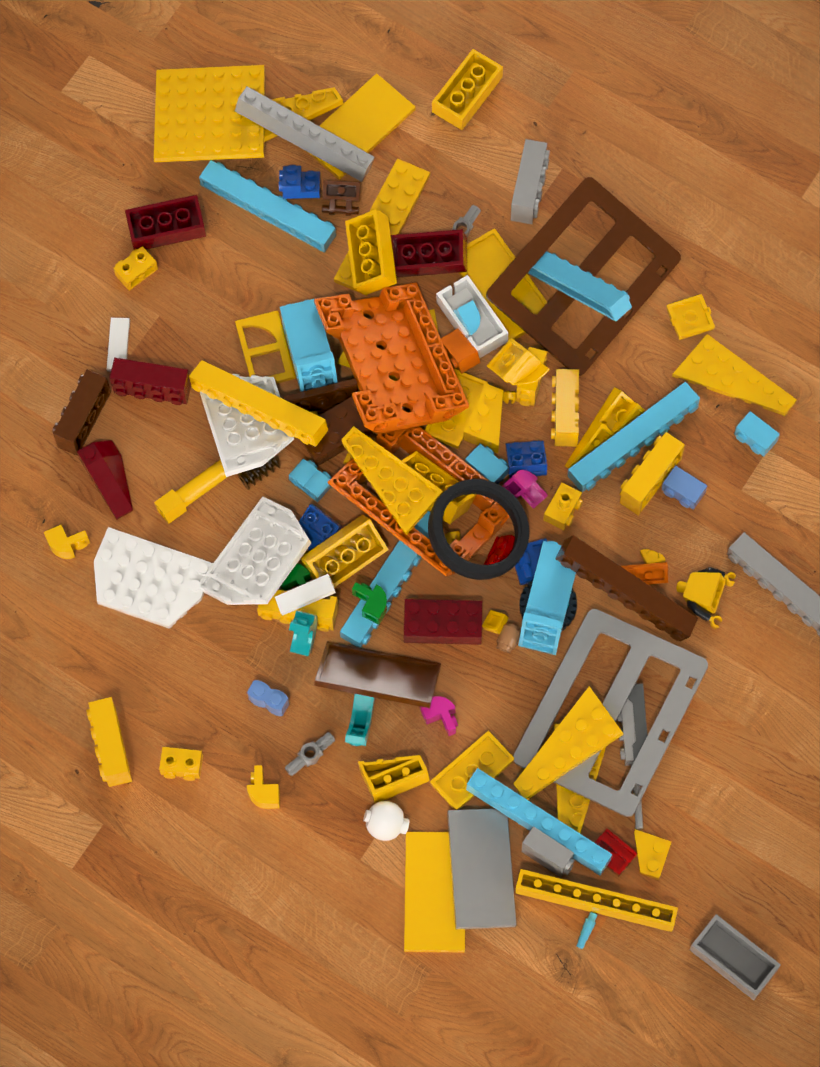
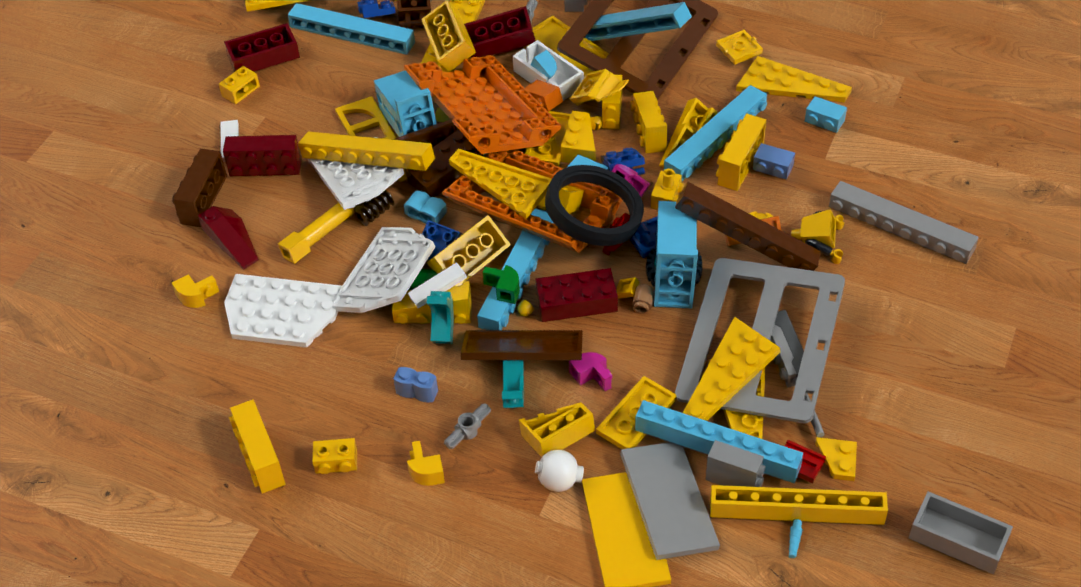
camera: 10 degrees left, 20 degrees down
none -> yellow hinge [517,299,534,317]

